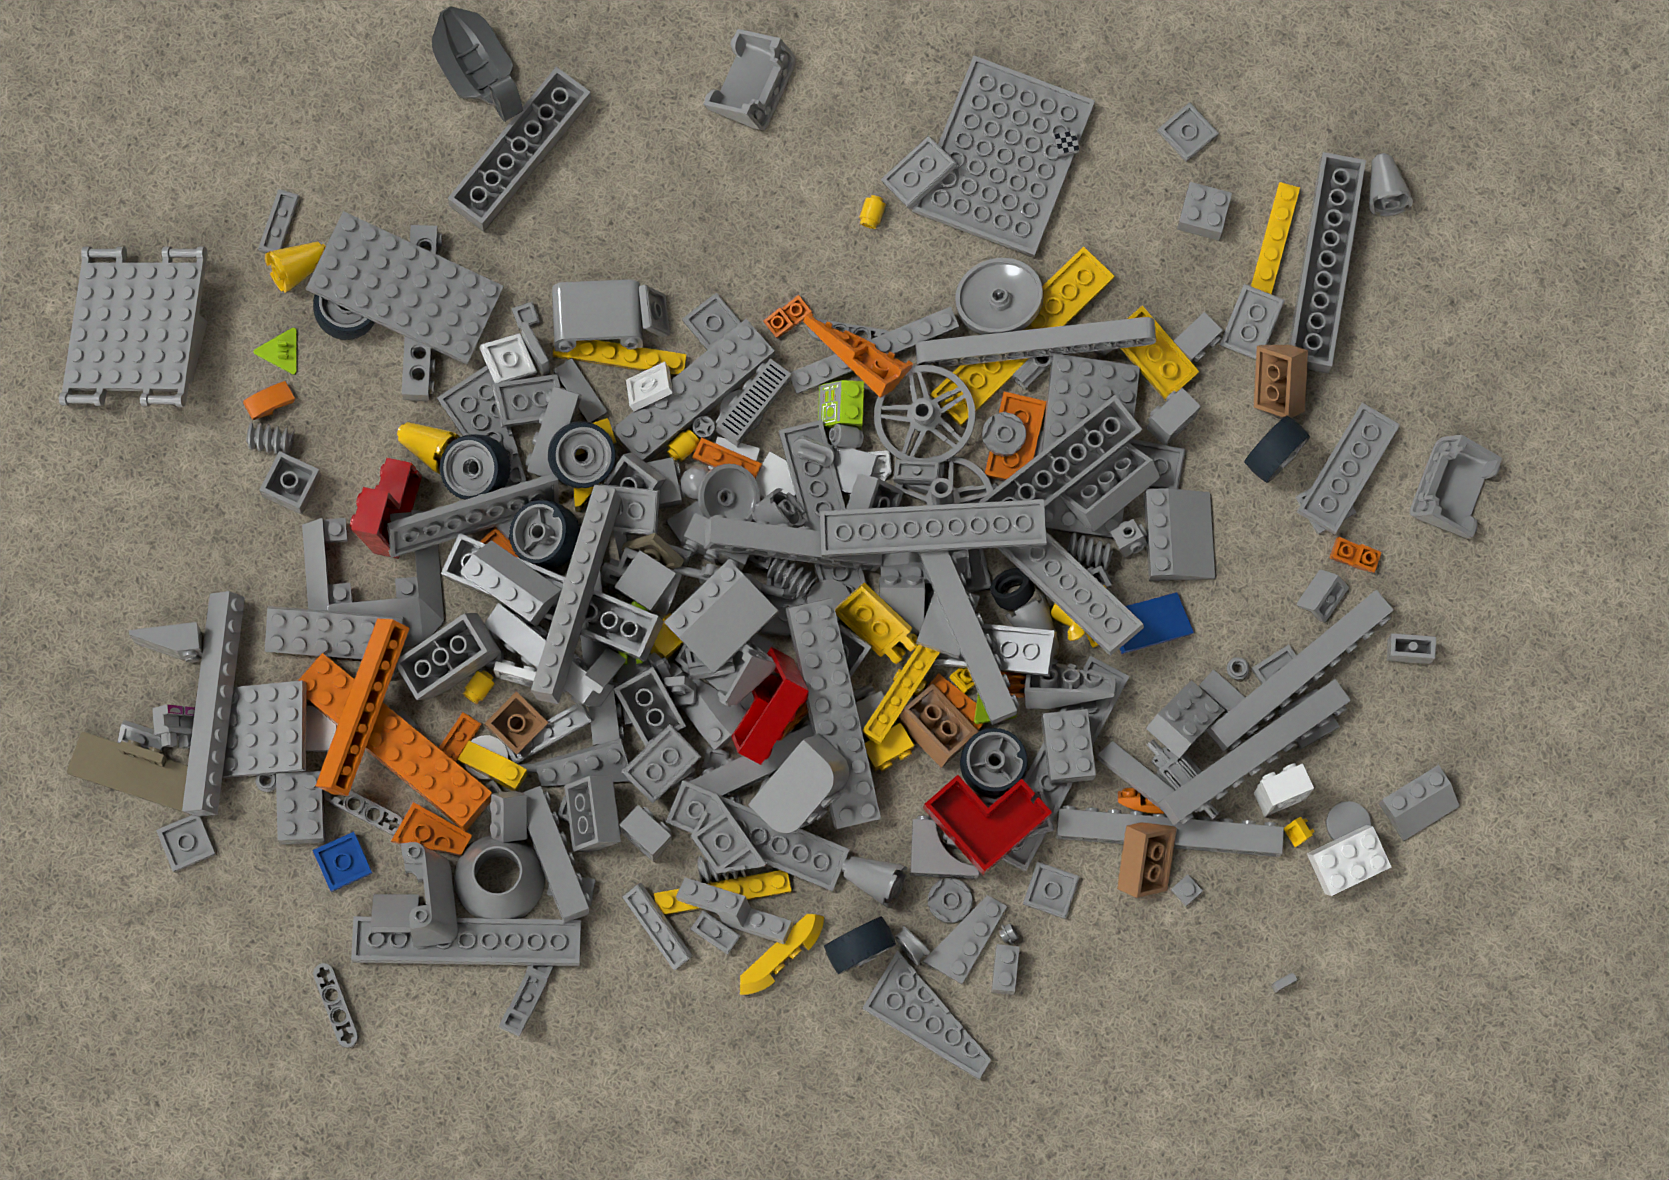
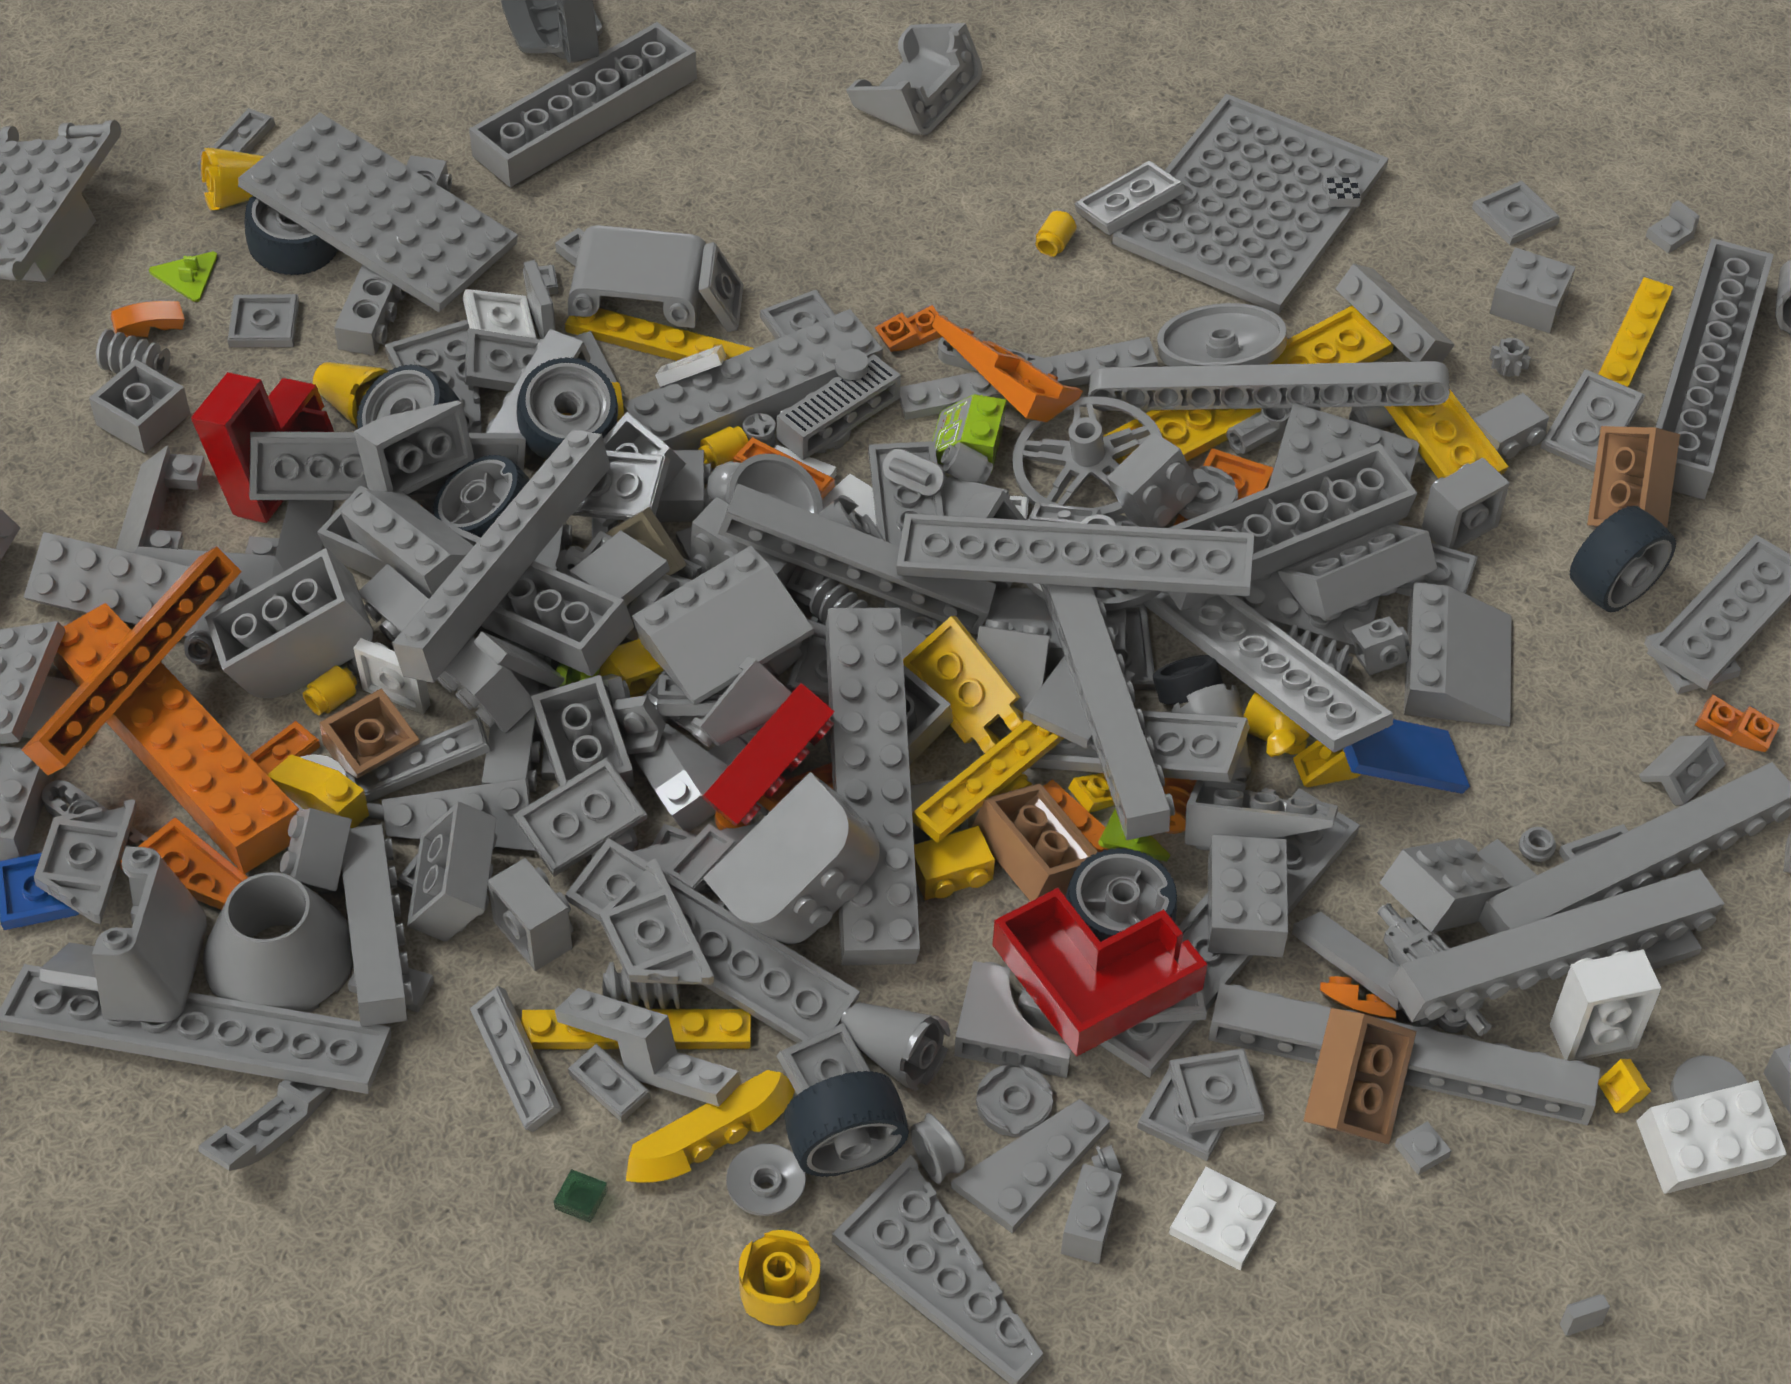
camera: 15 degrees right, 25 degrees down
none -> light grey wing [34,800,137,924]
none -> light grey tile [227,294,299,348]
none -> light grey slope [354,400,474,495]
none -> clear green plate [554,1169,608,1223]
none -> light grey plate [555,228,584,266]
none -> light grey tile [664,824,738,892]
none -> light grey dish [726,1144,806,1216]
none -> yellow brick [739,1230,820,1326]
none -> light grey tile [776,1023,870,1095]
none -> light grey tile [835,349,868,380]
none -> light grey brick [1106,432,1201,528]
none -> light grey tile [1169,1048,1265,1133]
none -> white plate [1169,1167,1277,1270]
none -> light grey brick [1335,264,1455,363]
none -> light grey gear [1489,338,1531,377]
none -> light grey bracket [1646,200,1700,254]

